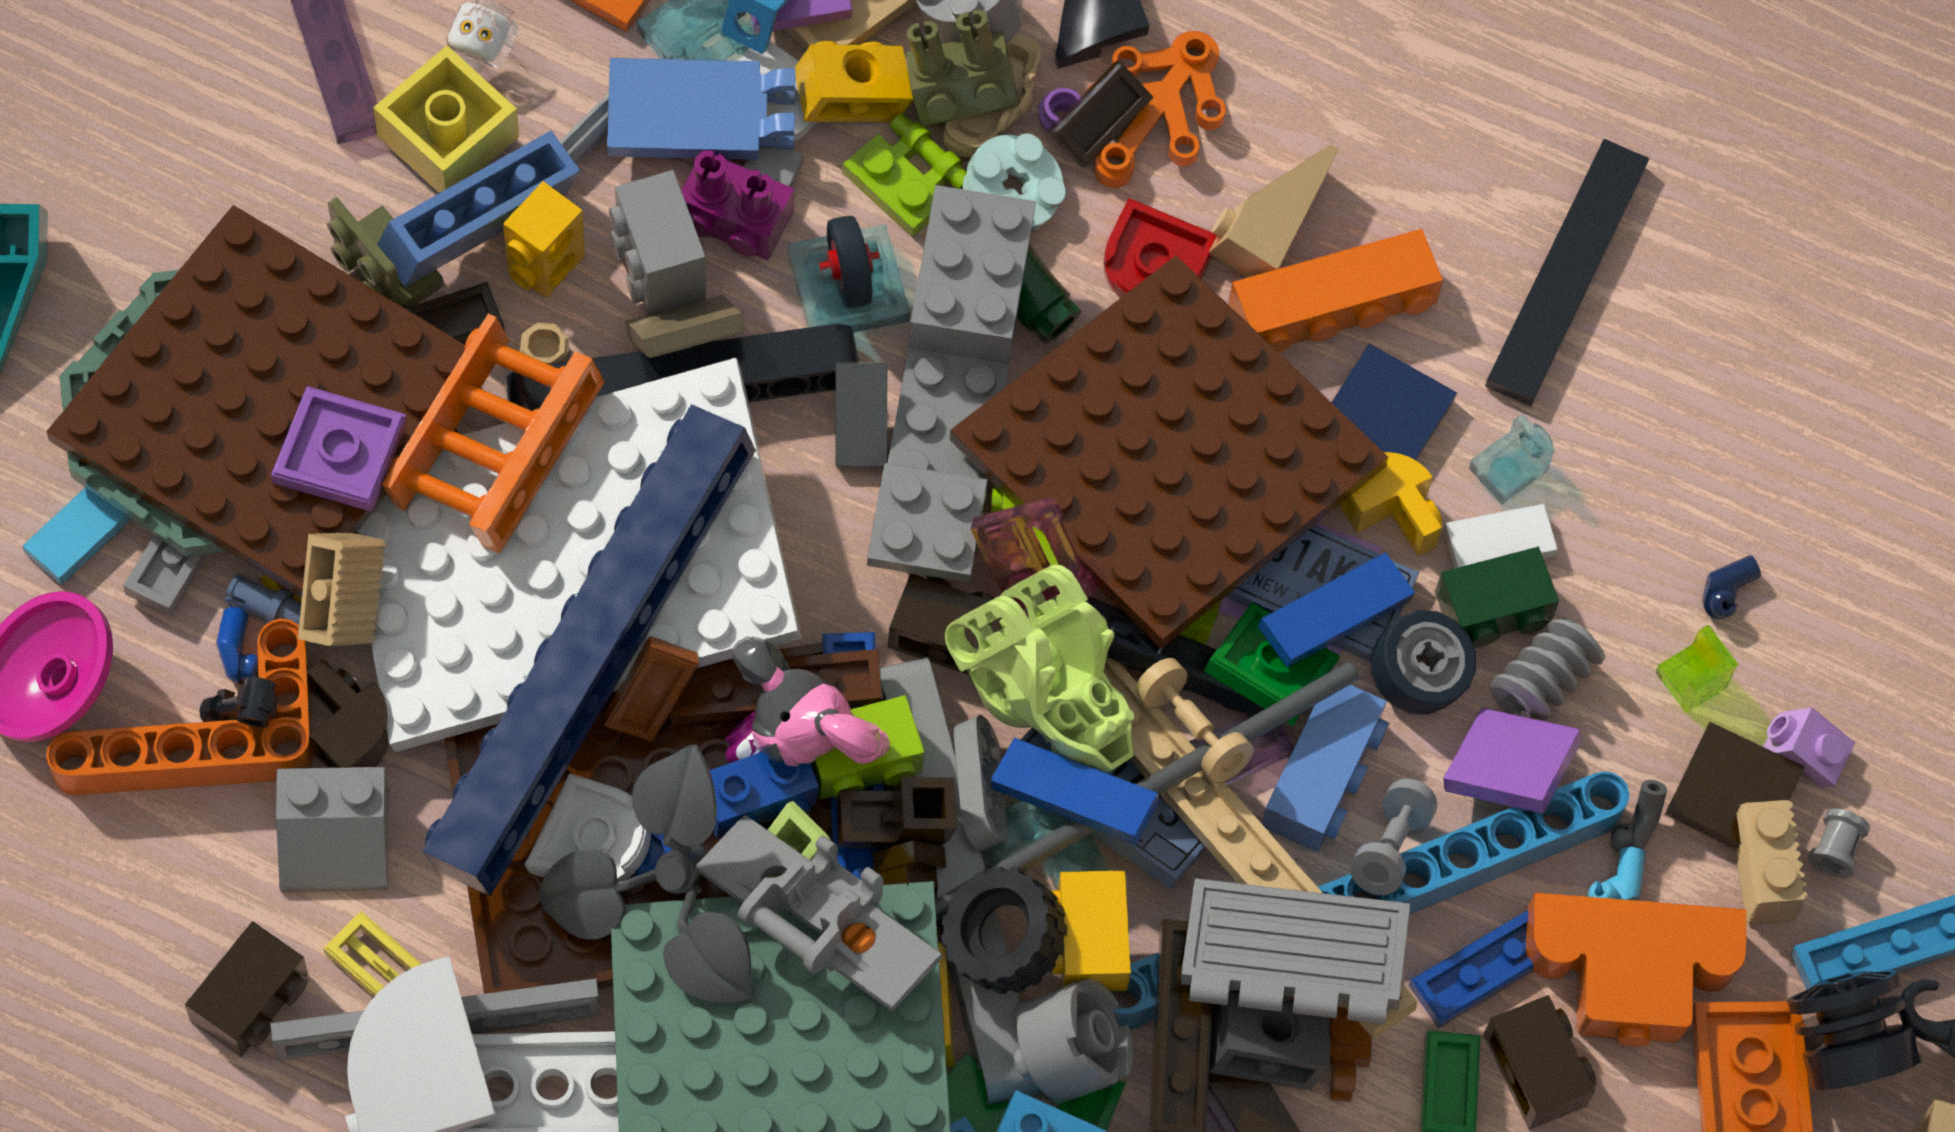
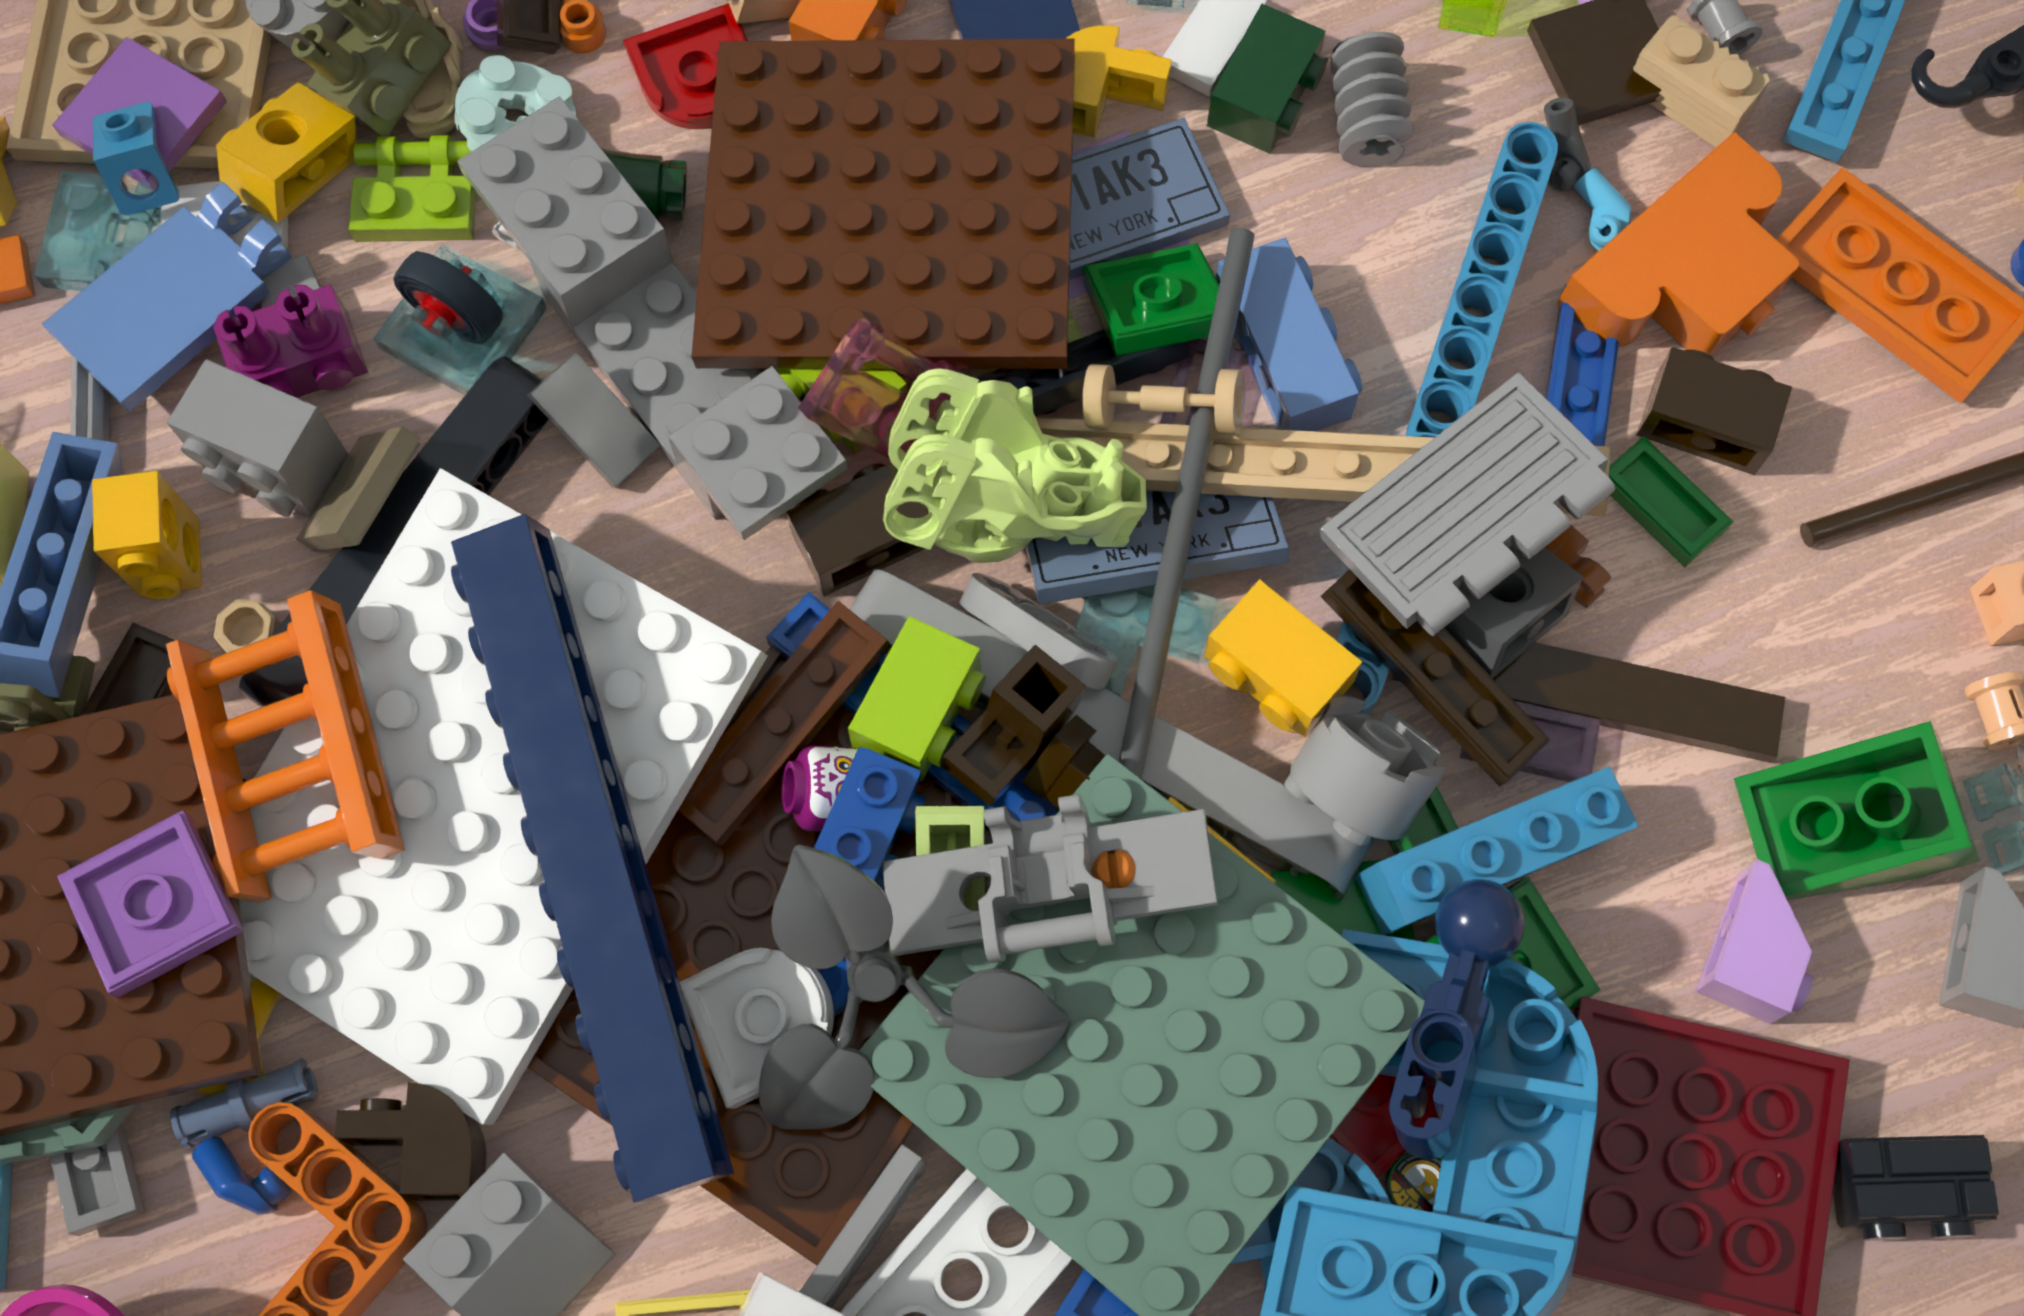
camera: 40 degrees left, 5 degrees up
black bar [199,677,279,728] -> none
tan brick [298,532,386,646] -> none
dark orange tile [603,636,699,742] -> none
hair [733,636,890,767] -> none
black tyre [941,867,1067,994] -> none
blue tile [991,738,1159,845] -> none
blue tile [1258,552,1415,668] -> none
light grey wheel [1350,778,1438,895] -> none
wheel [1371,610,1476,715] -> none
medium lavender tile [1443,708,1581,814] -> none
black wheel [1787,970,1922,1091] -> none

